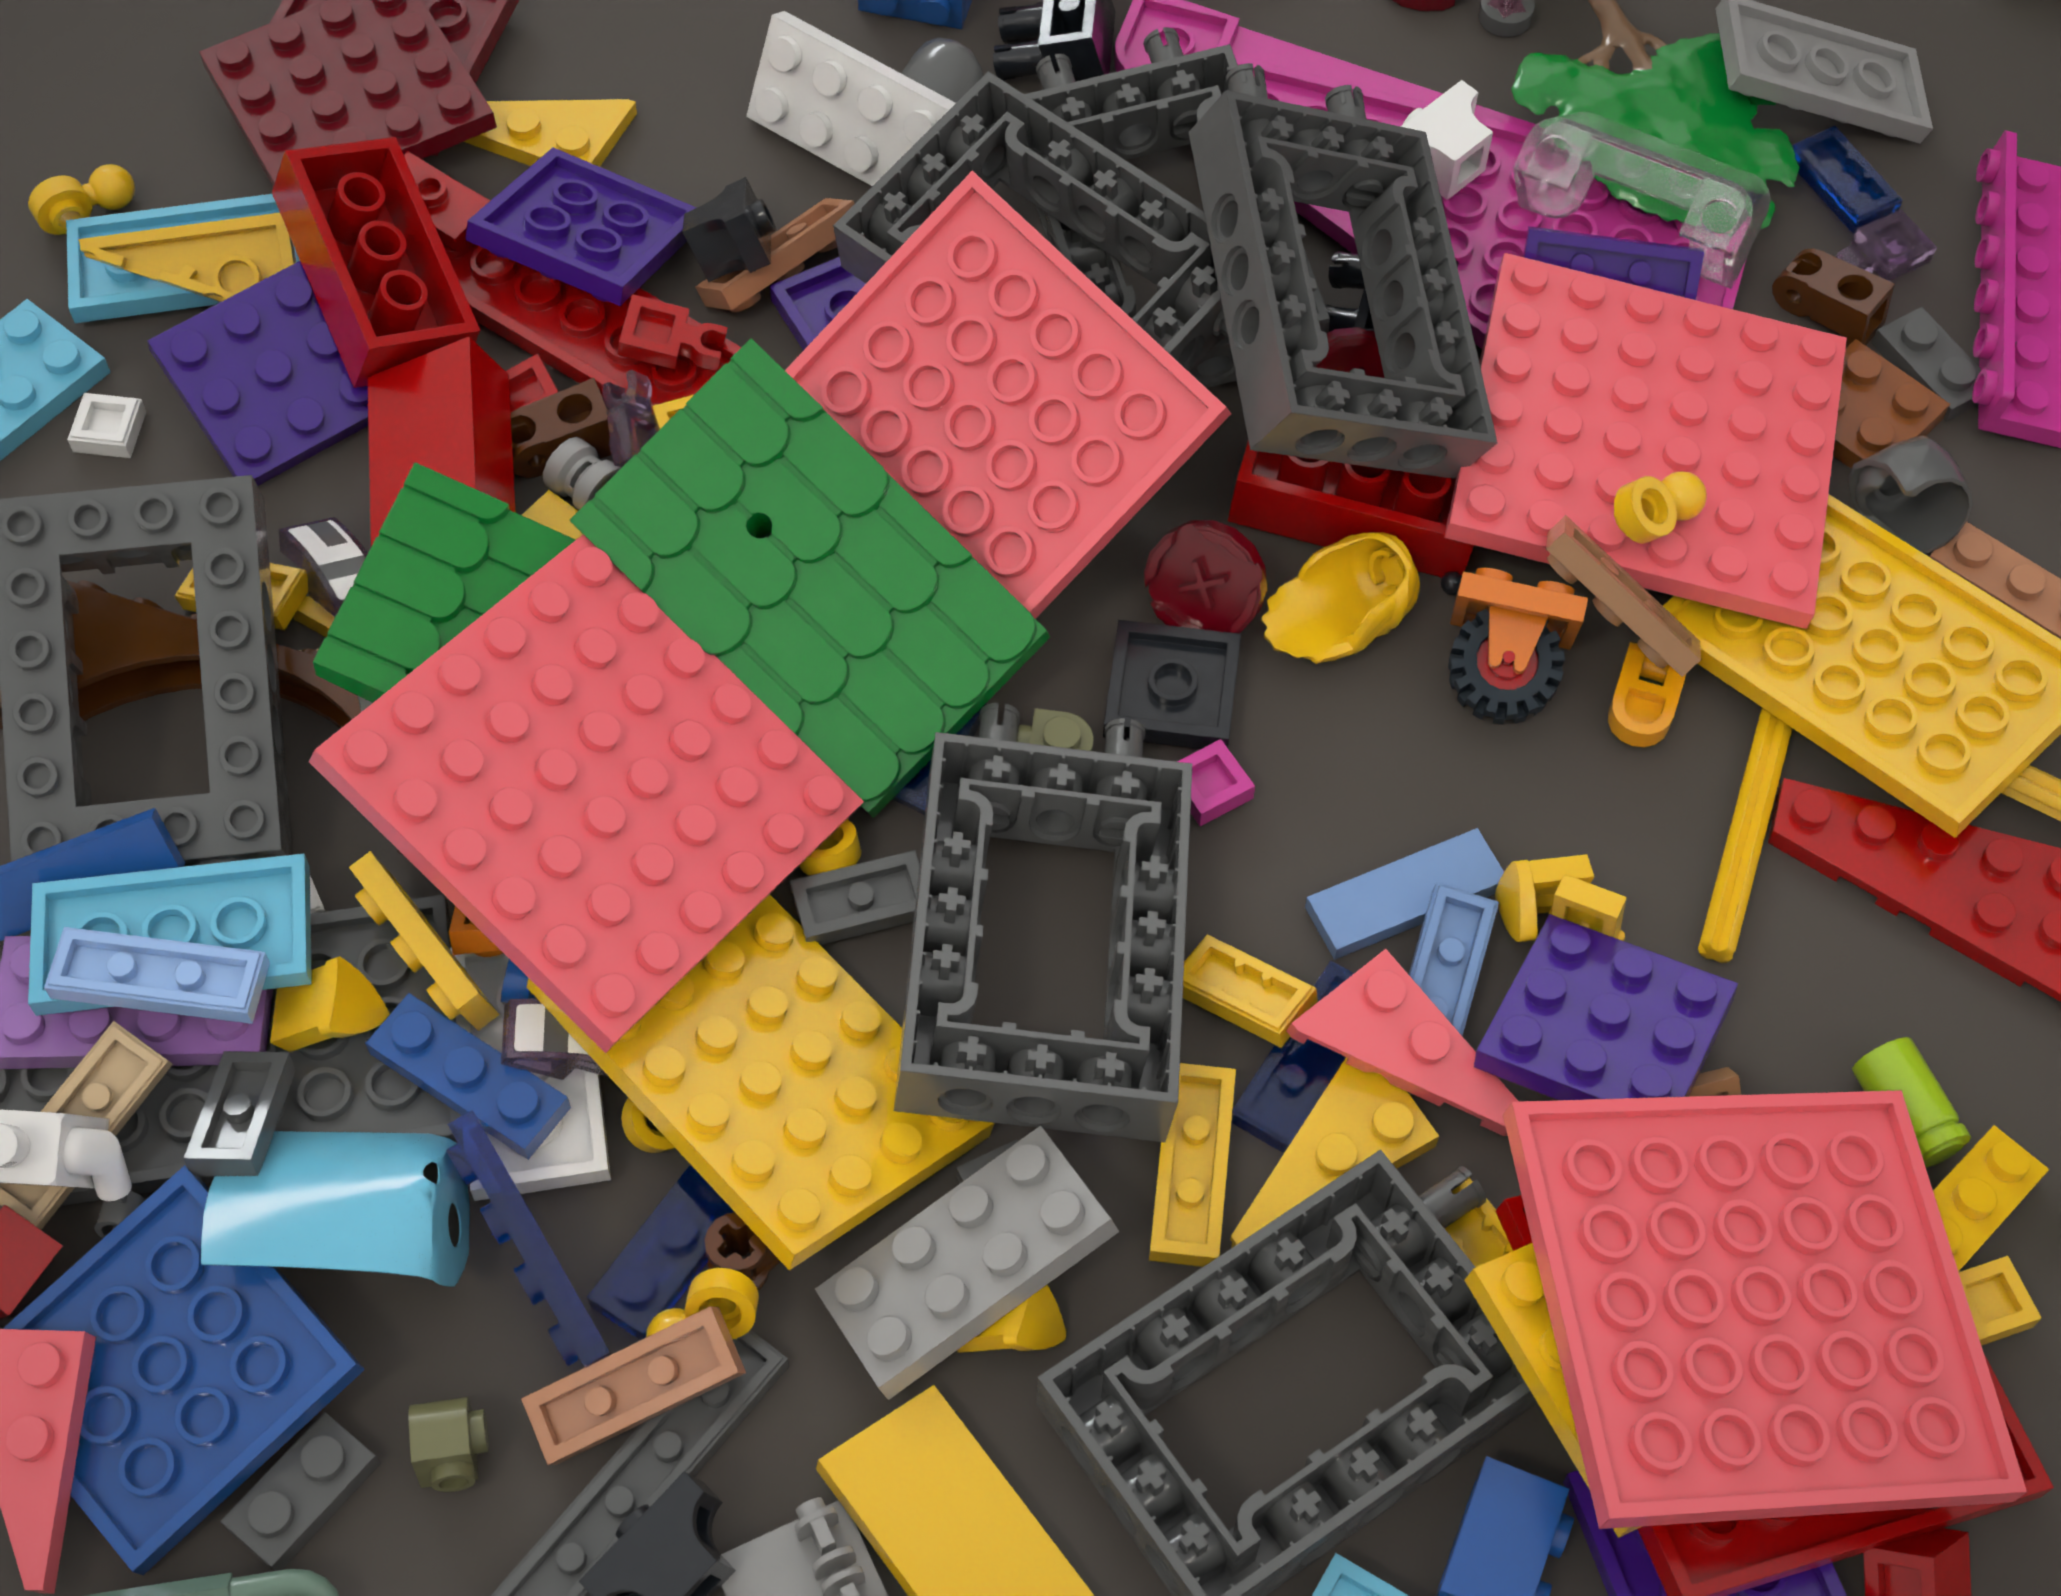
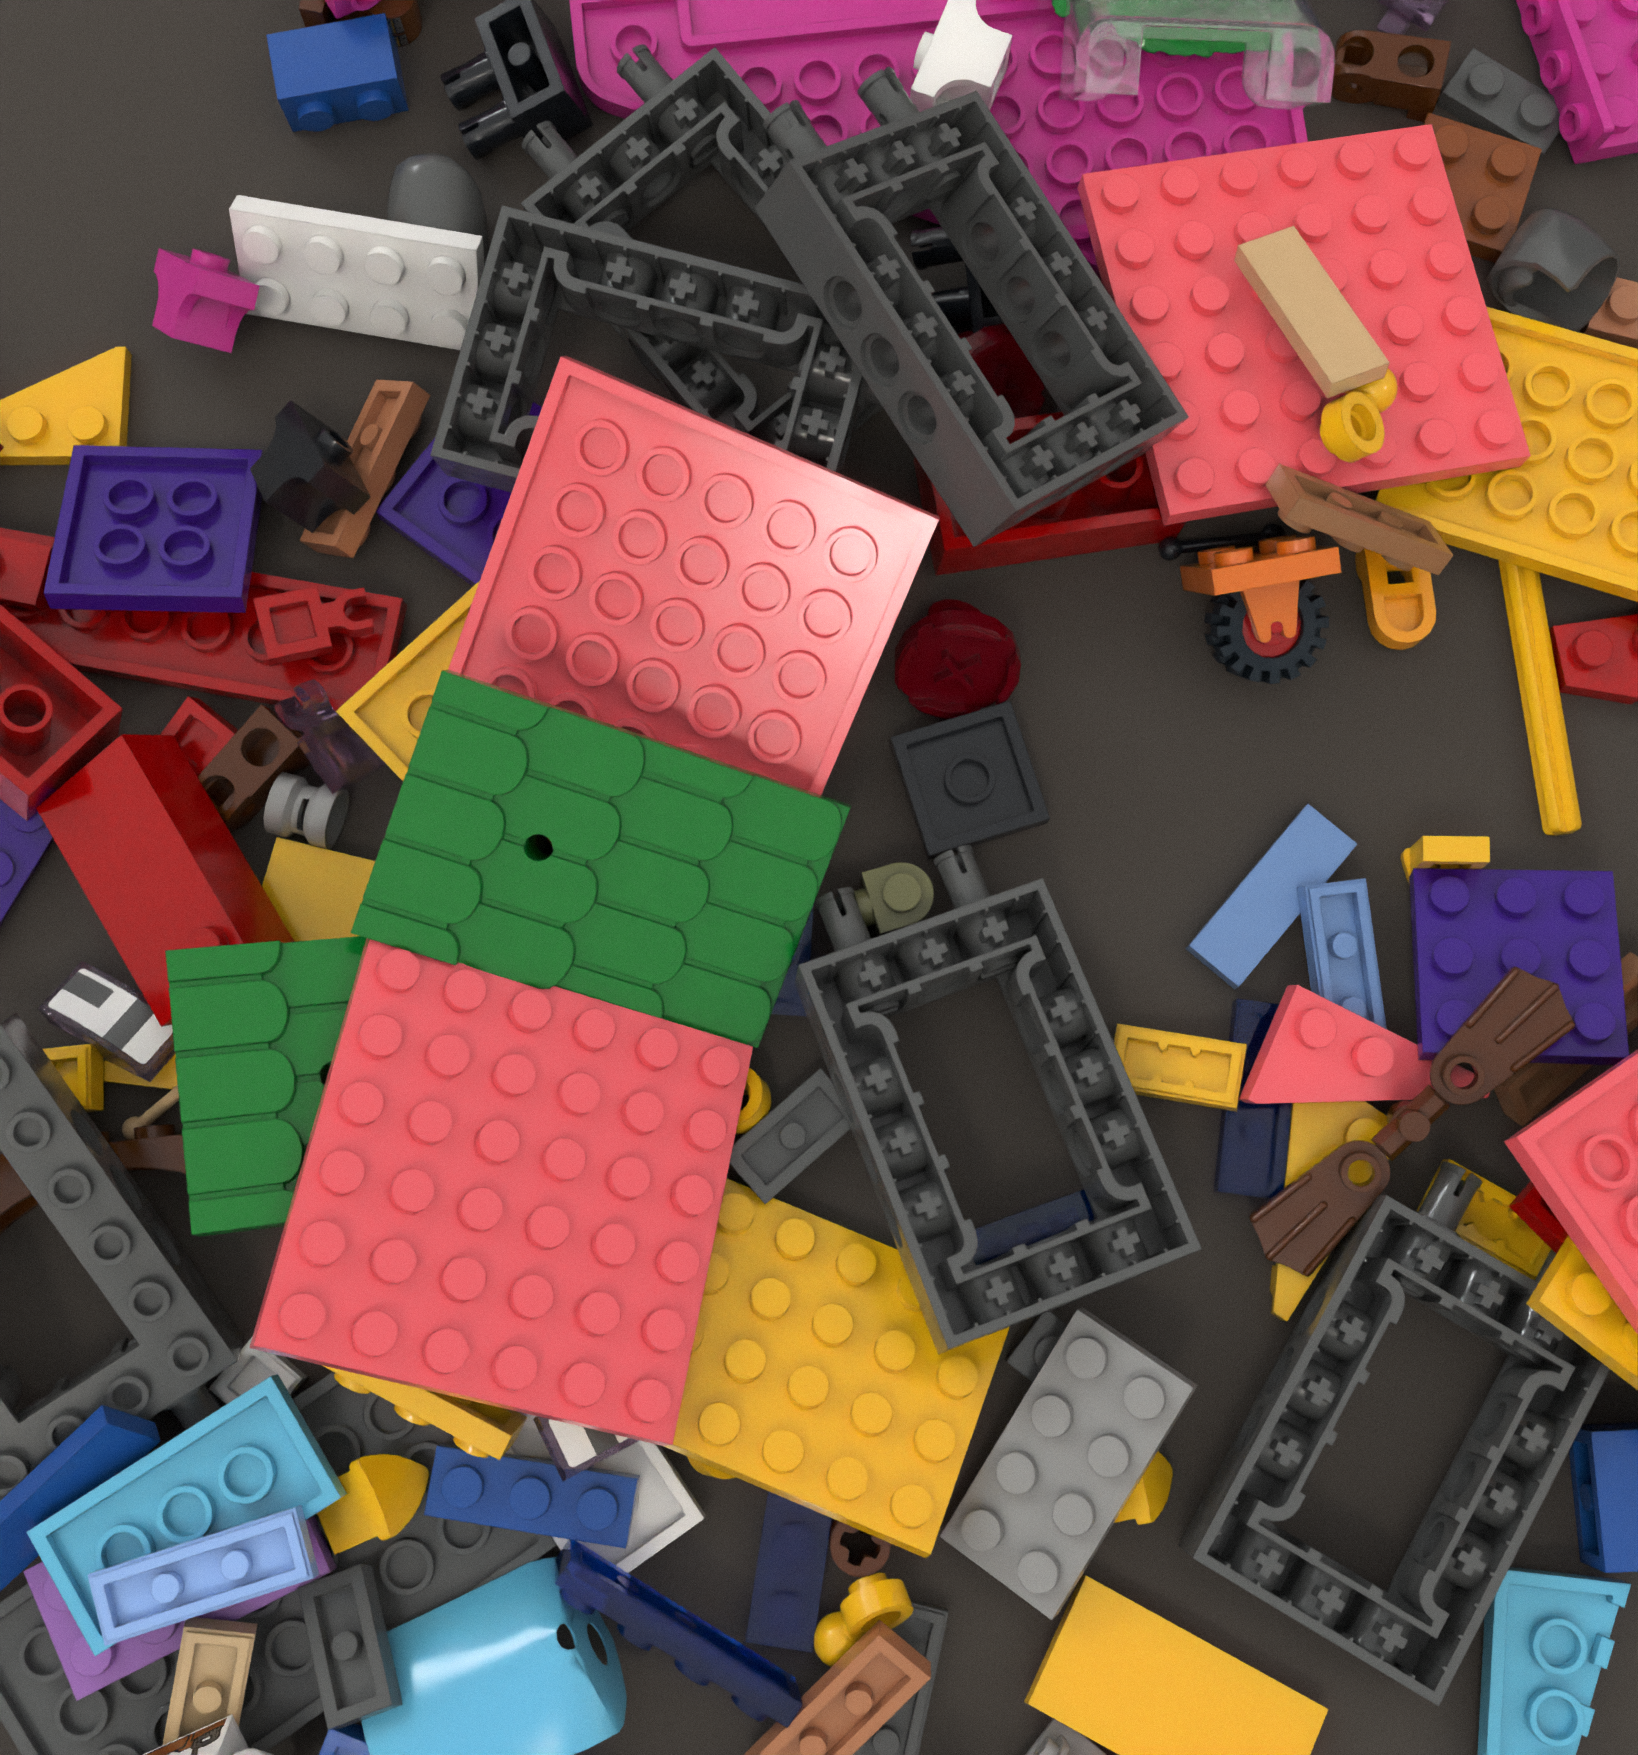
camera: 25 degrees left, 20 degrees up
yellow plate [1149,1063,1236,1267] -> none
dark pink plate [1177,739,1255,827] -> none
yellow hair [1261,532,1420,664] -> none
yellow tile [1495,854,1595,942] -> none
dark purple plate [1523,226,1705,300] -> none
none -> dark pink brick [152,248,260,353]
none -> tan tile [1234,226,1390,398]
none -> reddish brown piece [1249,966,1575,1277]

